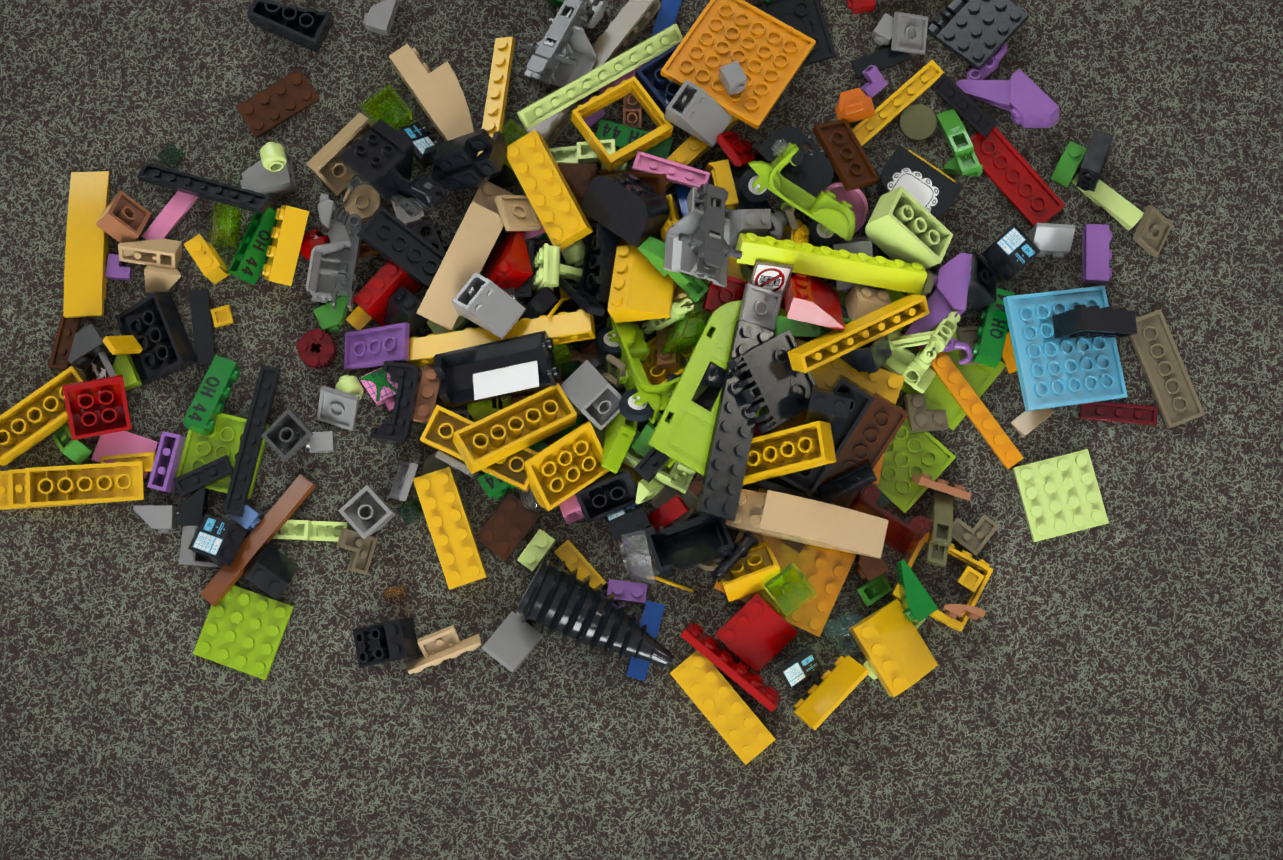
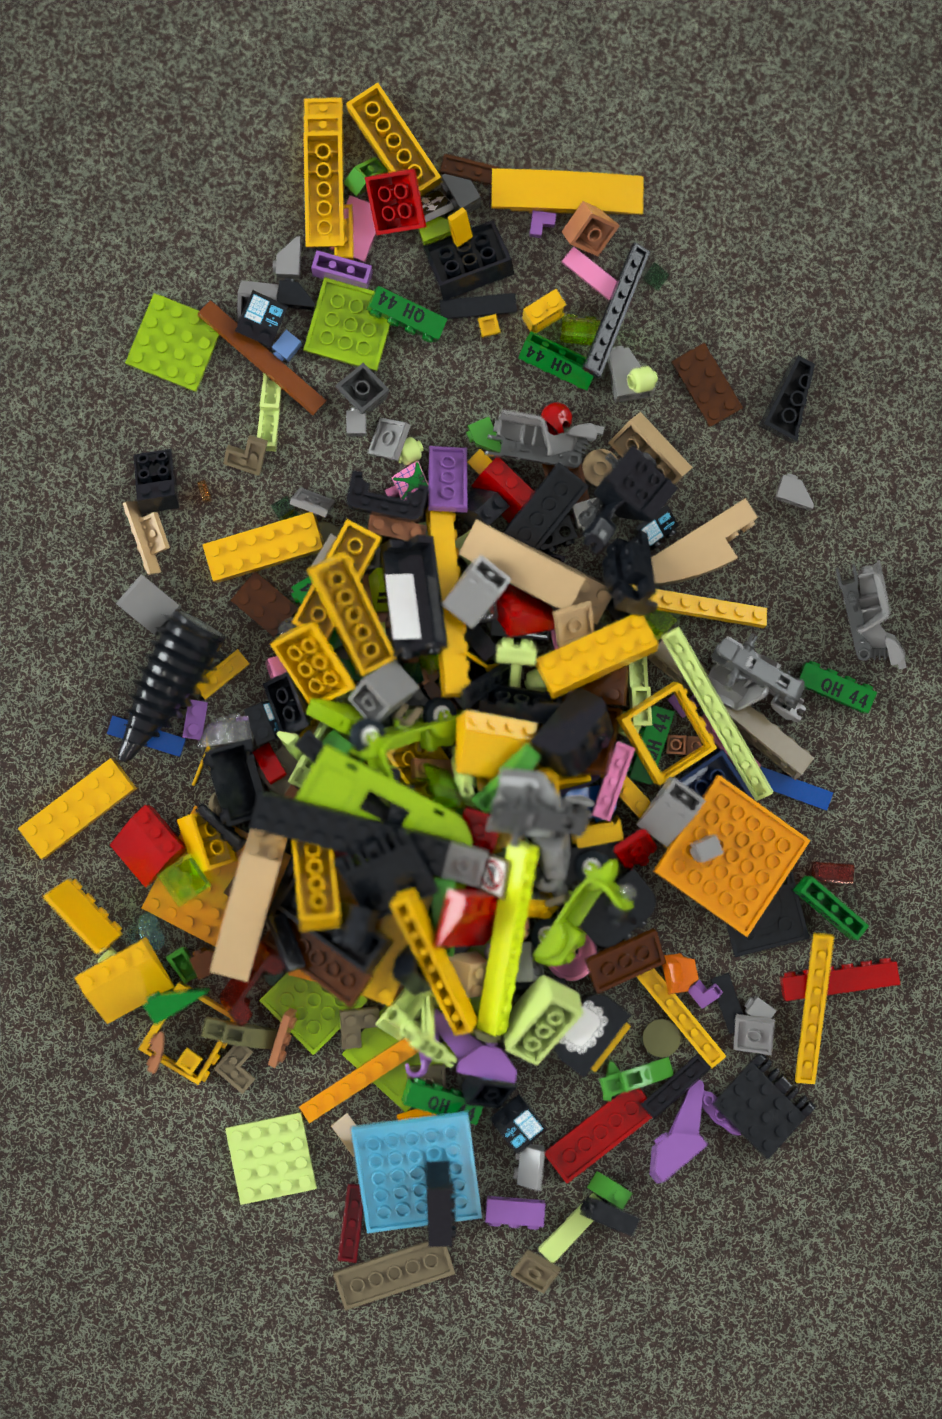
camera: 90 degrees right, 5 degrees up
tan slope [118,239,182,269] -> none
tan slope [144,265,181,294] -> none
black tile [173,455,234,497] -> none
black tile [222,365,281,517] -> none
black slope [243,543,299,600] -> none
yellow brick [262,205,309,286] -> none
dark red brick [296,329,338,370] -> none
light grey slope [338,485,396,539] -> none
clear neon green slope [359,84,414,131] -> none
yellowish green brick [517,529,556,572] -> none
red plate [680,622,781,712] -> none
black slope [776,647,822,690] -> none

